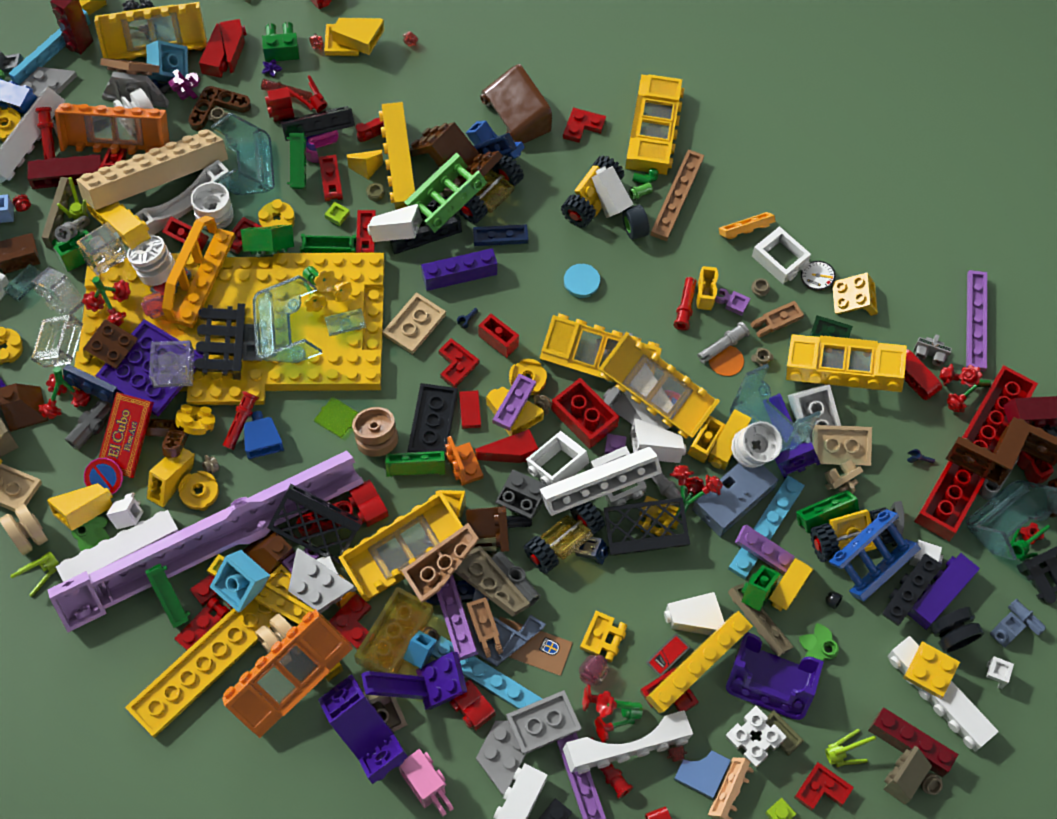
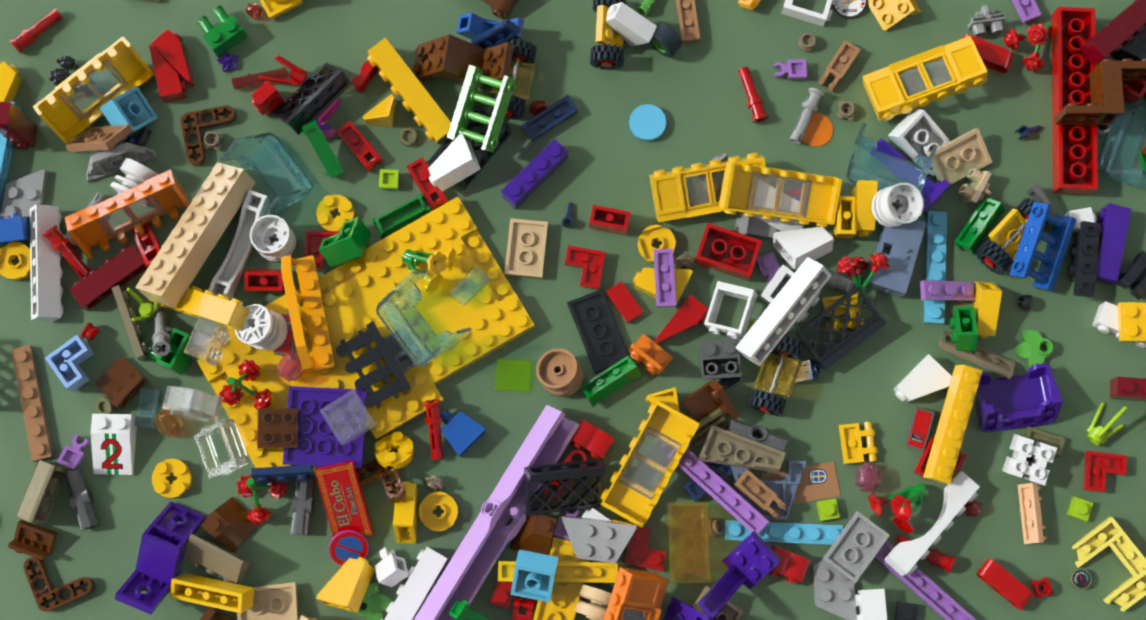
camera: 25 degrees left, 15 degrees up
magenta hips [168,69,200,100] -> none
medium nougat wedge [401,523,480,603] -> none
dark azure brick [403,630,437,669] -> none
medium blue tile [674,750,731,799] -> none
yellow brick [696,266,718,310] -> none
dark green bracket [810,315,853,350] -> none
none -> clear orange head [154,407,183,437]
none -> clear red plate [529,100,547,116]
none -> lime plate [816,498,840,521]

